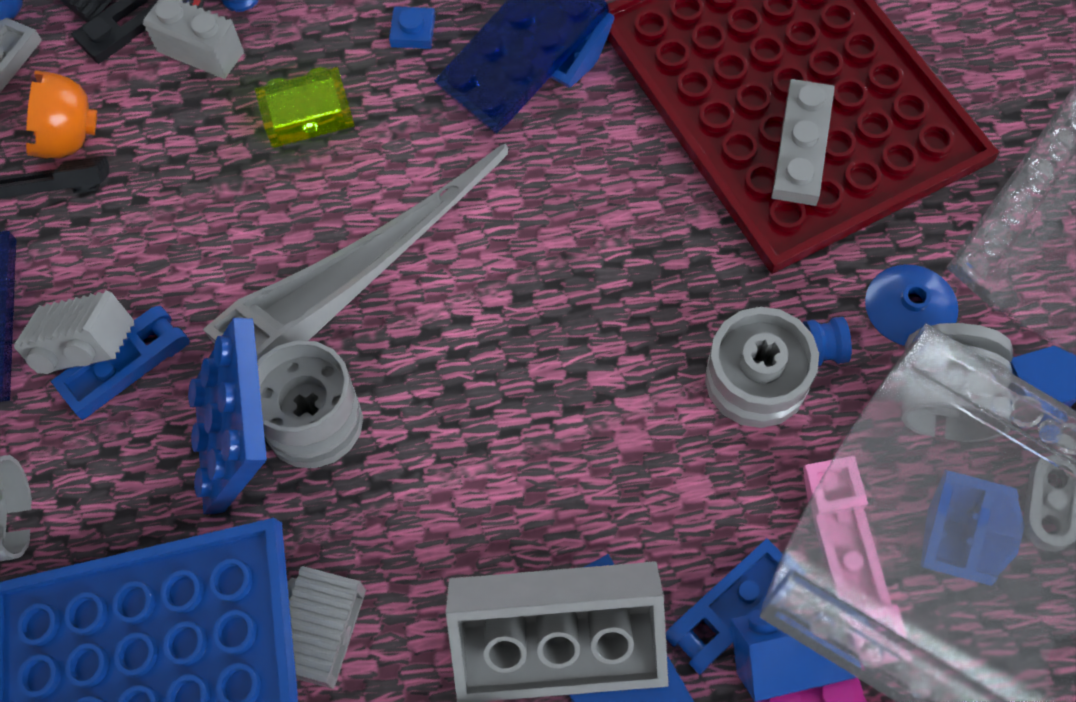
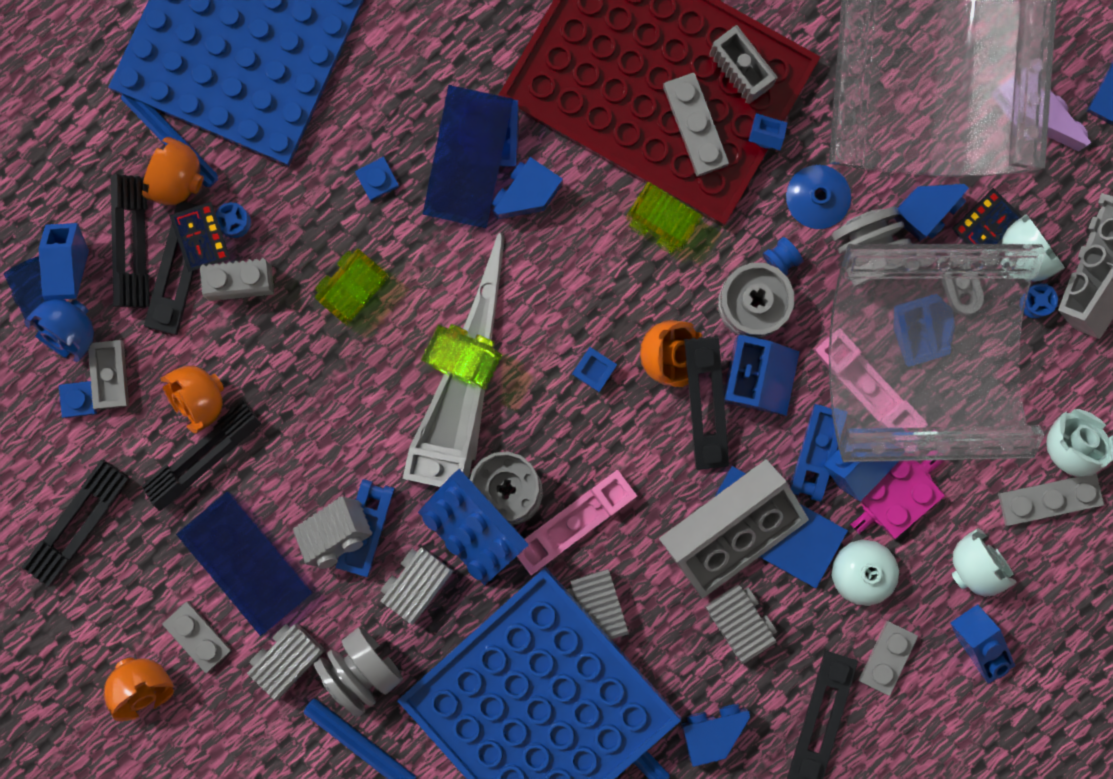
camera: 40 degrees left, 20 degrees up
none -> light grey brick [380,547,454,625]
none -> clear neon green brick [421,324,502,390]
none -> blue slope [492,157,563,219]
none -> bright pink slope [517,470,637,575]
none -> blue plate [572,347,617,393]
none -> clear neon green brick [626,182,703,254]
none -> orange cylinder [640,320,703,387]
none -> black container [684,336,729,470]
none -> light grey brick [709,25,778,104]
none -> blue slope [724,334,800,416]
none -> blue plate [749,113,787,150]

